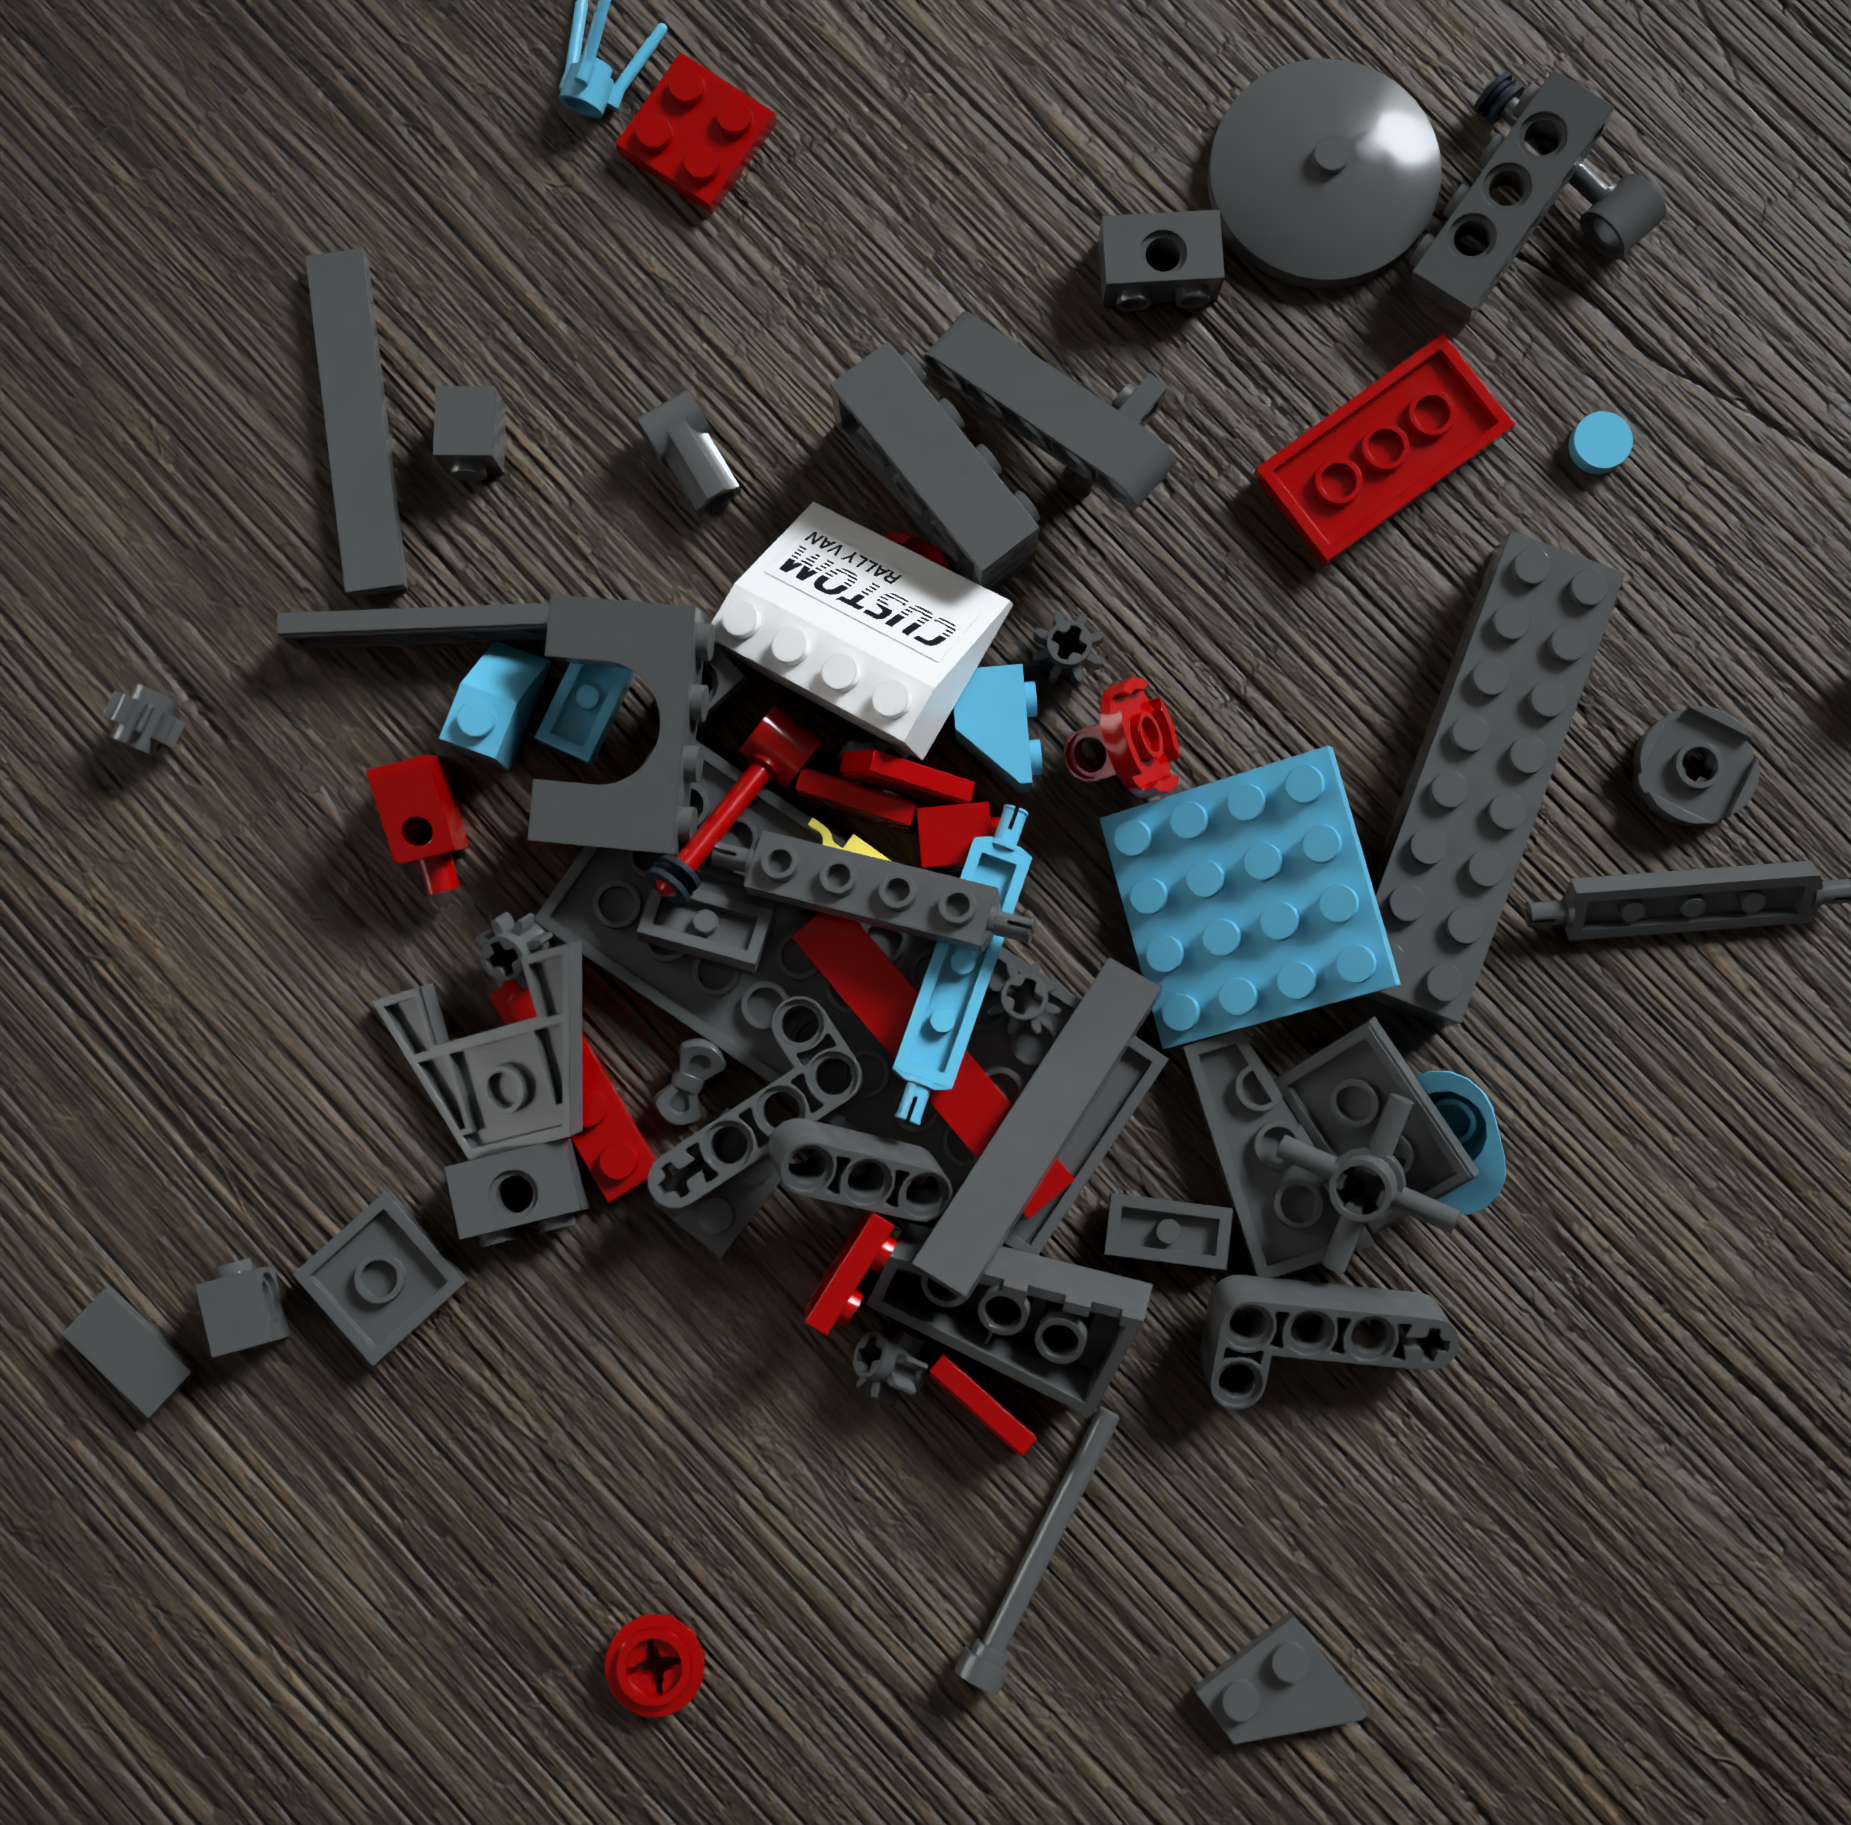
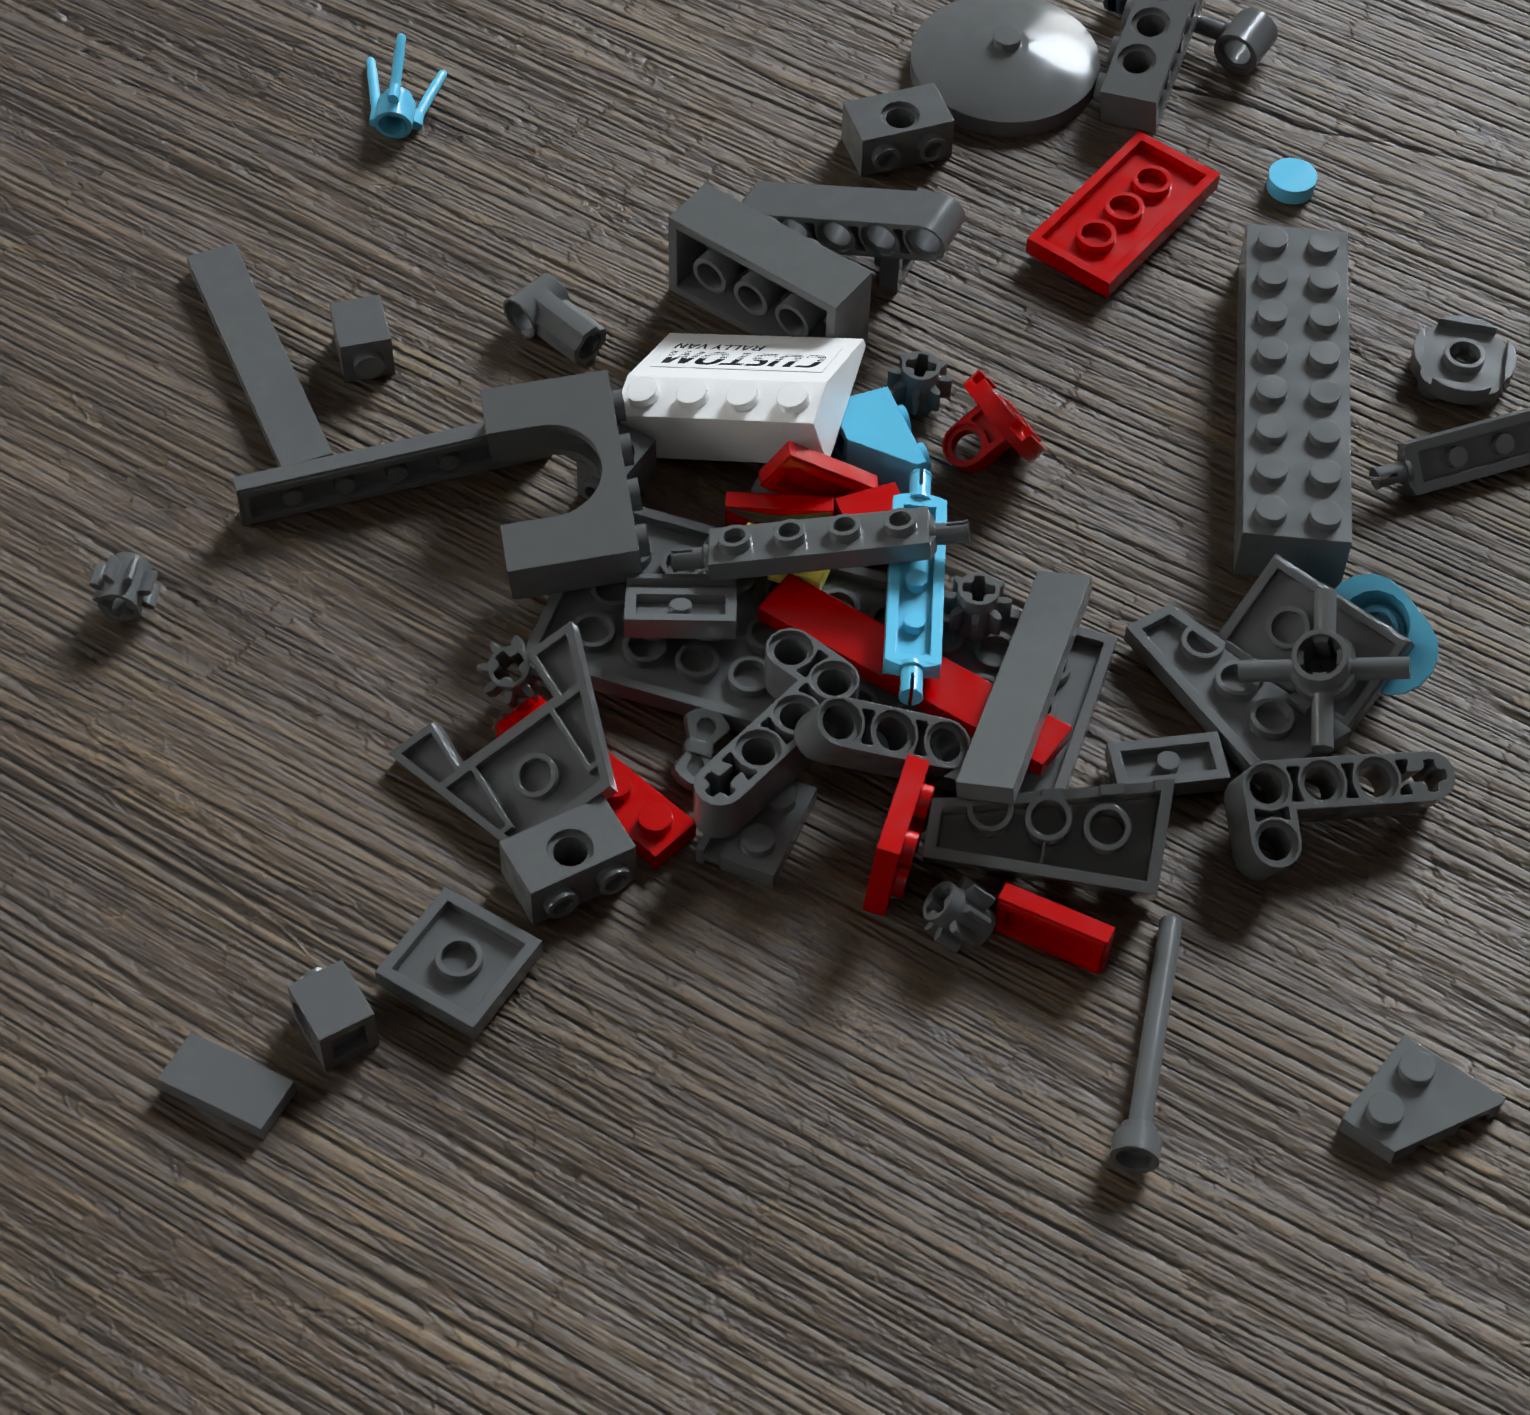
camera: 20 degrees left, 30 degrees down
red torso [366,755,469,896] -> none
medium azure slope [439,641,552,771] -> none
medium azure plate [534,663,636,766] -> none
red gear [605,1613,705,1717] -> none
red plate [615,52,777,214] -> none
red piece [646,706,822,905] -> none
medium azure plate [1099,746,1401,1049] -> none

